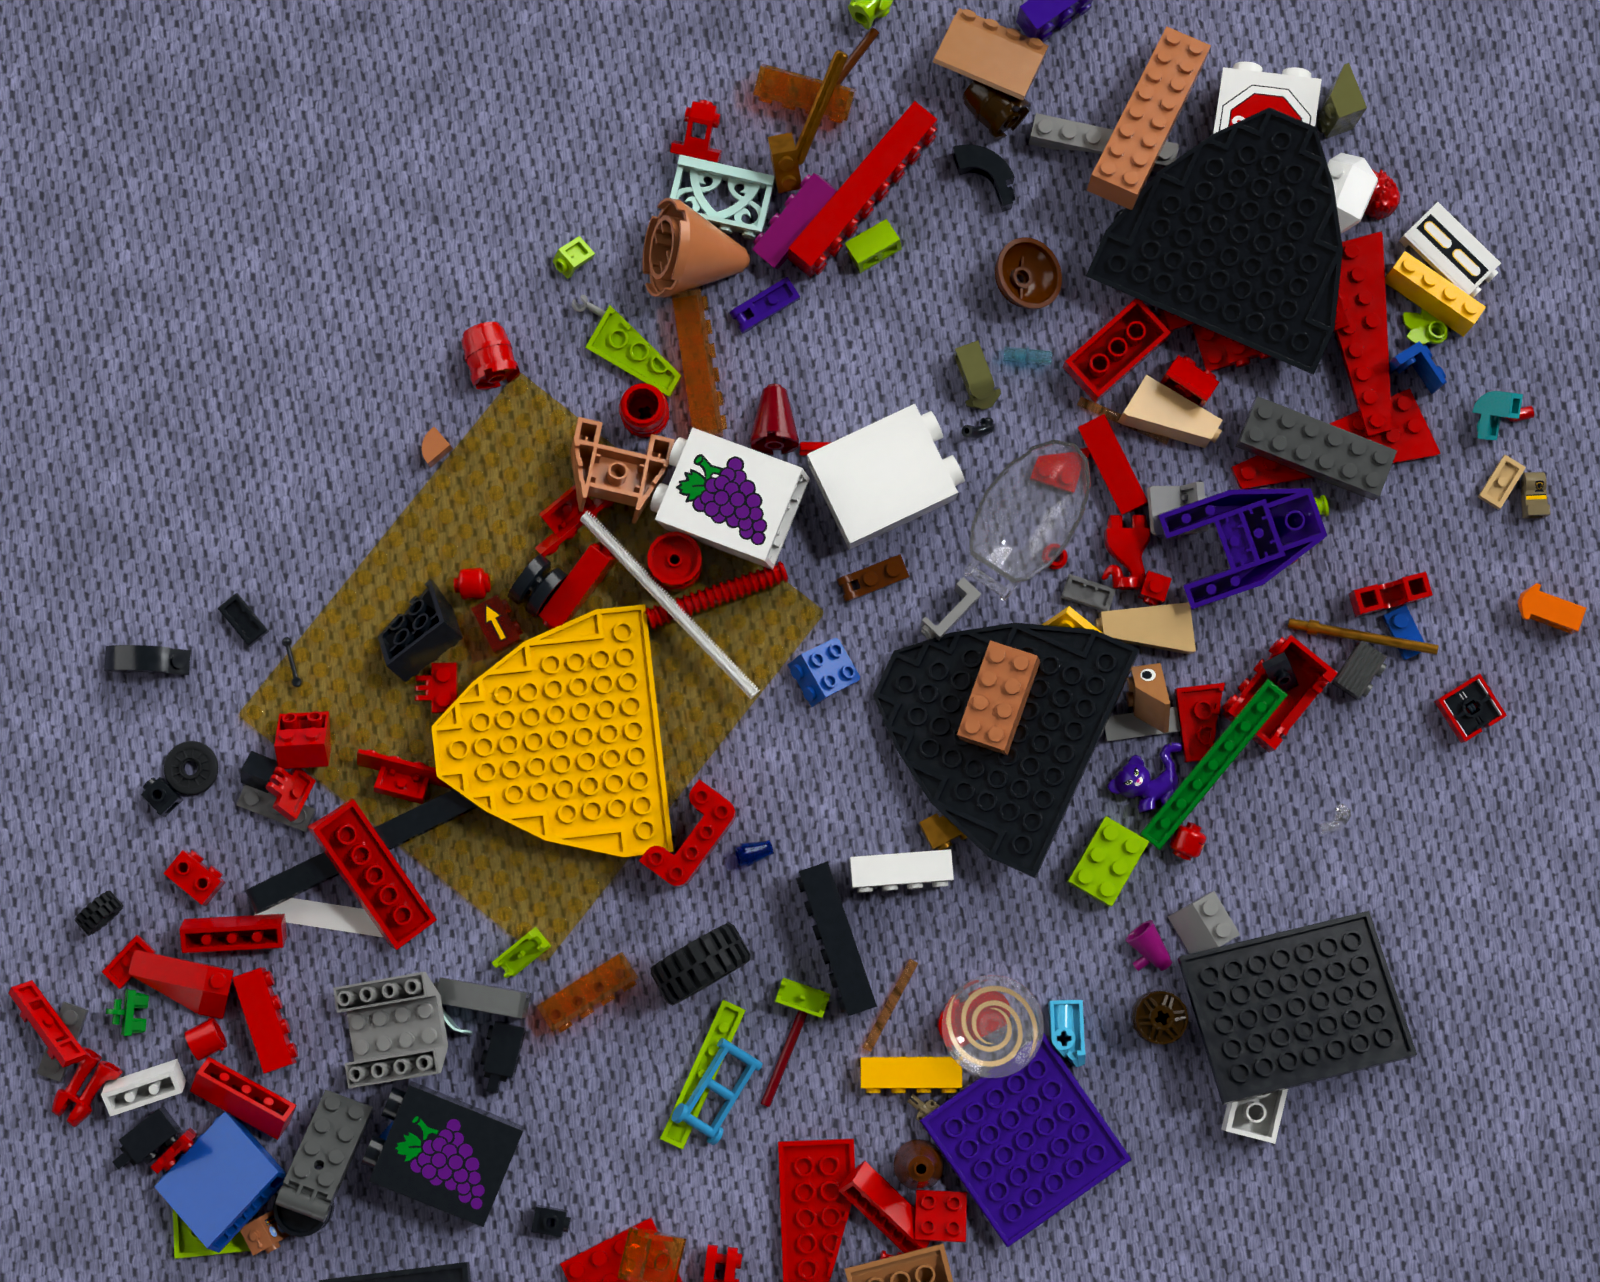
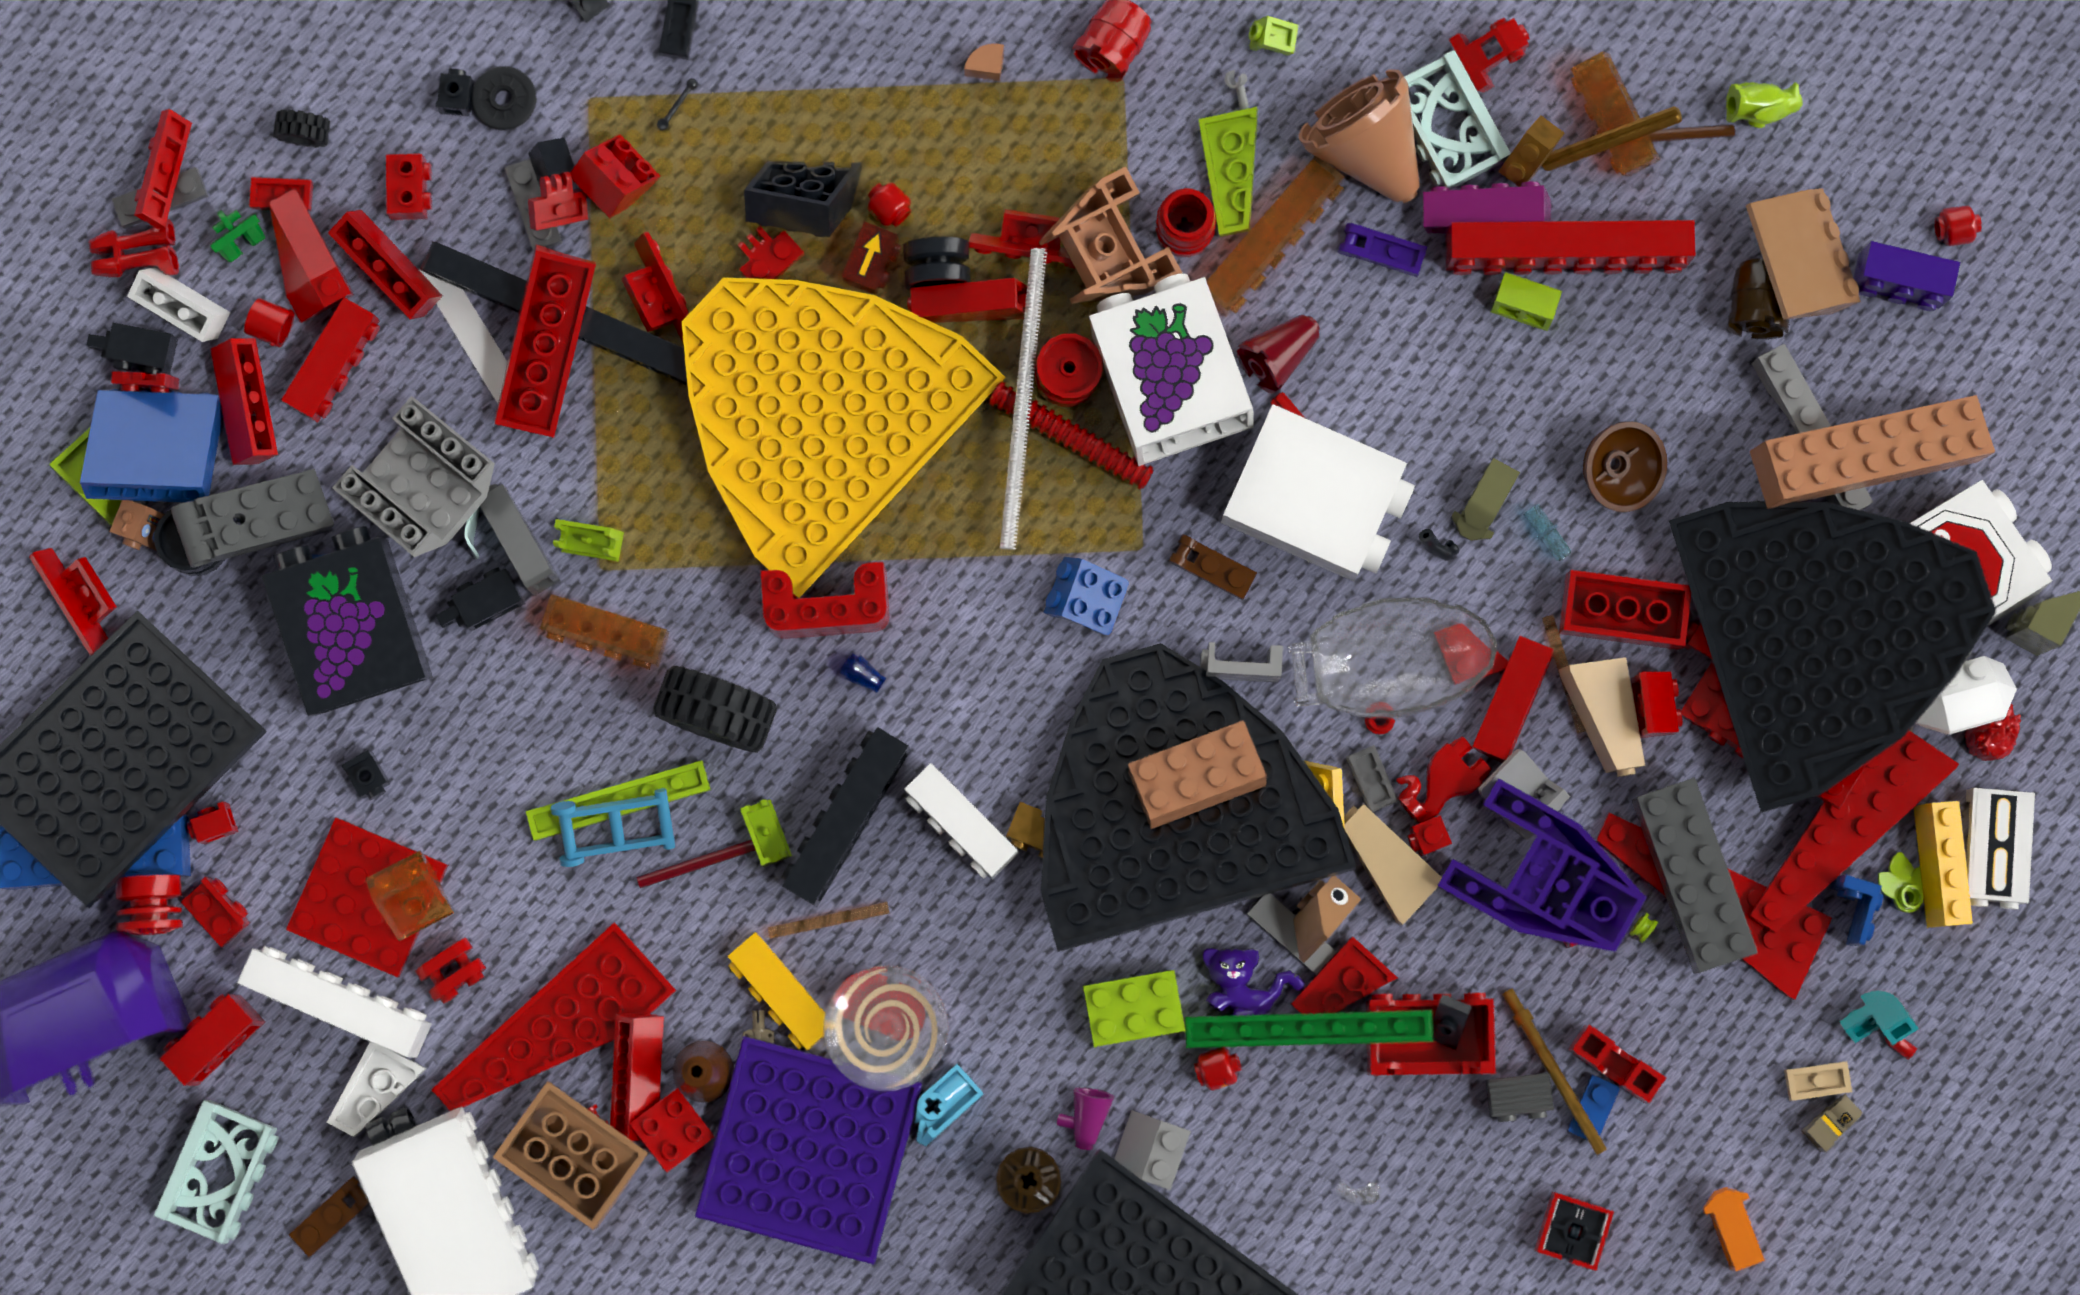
camera: 50 degrees right, 0 degrees up
black arch [952,144,1015,212] -> none

